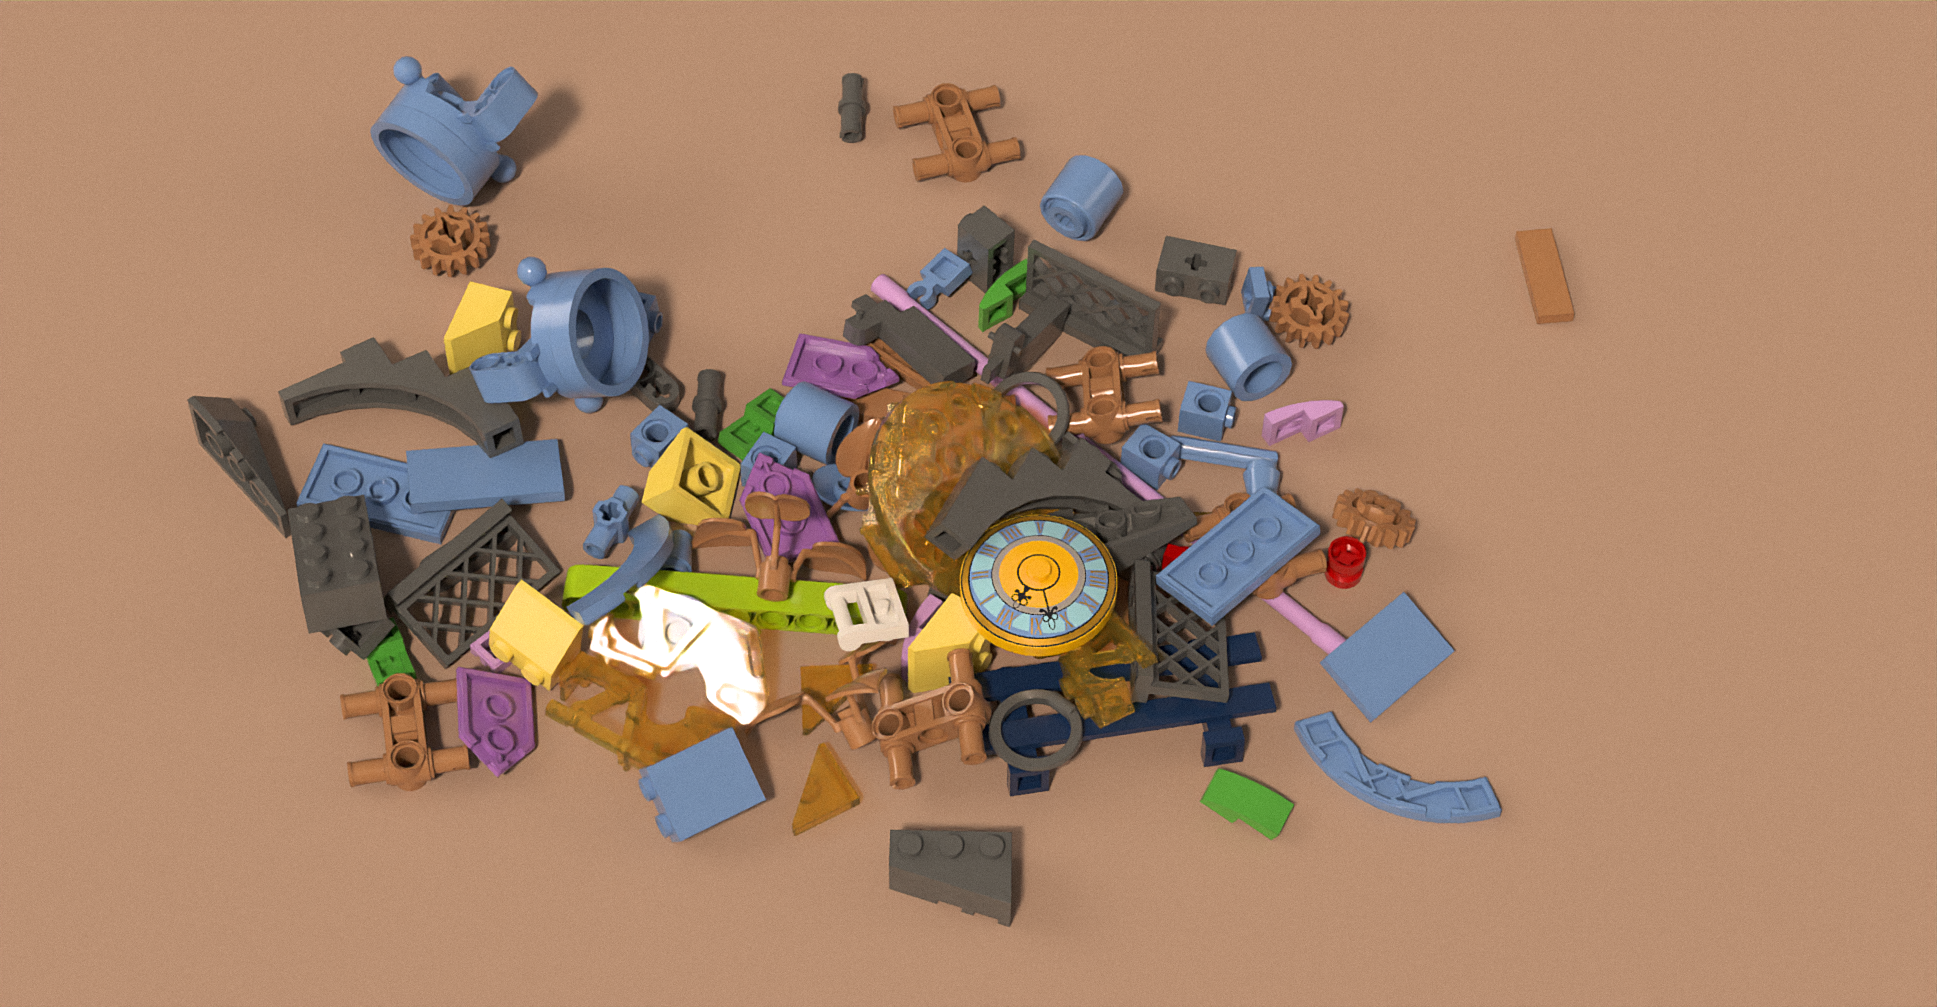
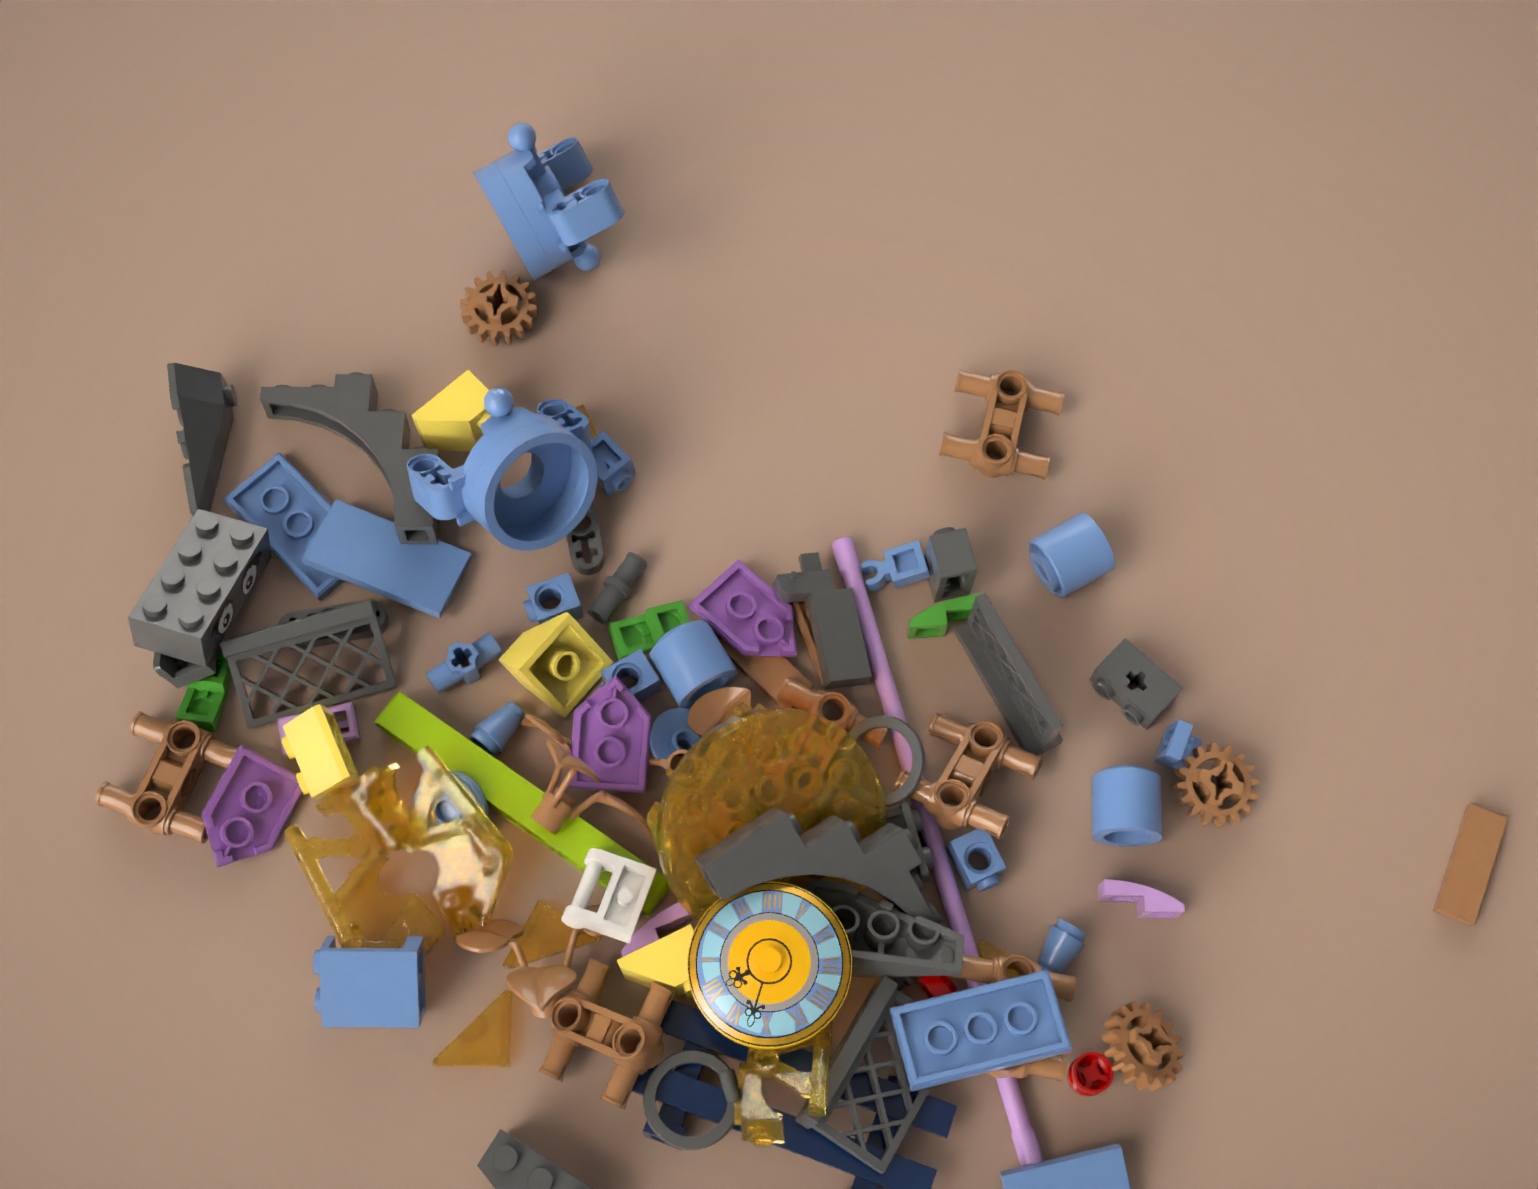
camera: 30 degrees right, 15 degrees up
medium blue tile [567,514,674,626] -> none
dark grey pin [838,73,866,143] -> none
dark grey piece [980,294,1070,384] -> none
medium blue axle [1170,435,1278,469] -> none
medium blue brick [1177,381,1236,442] -> none

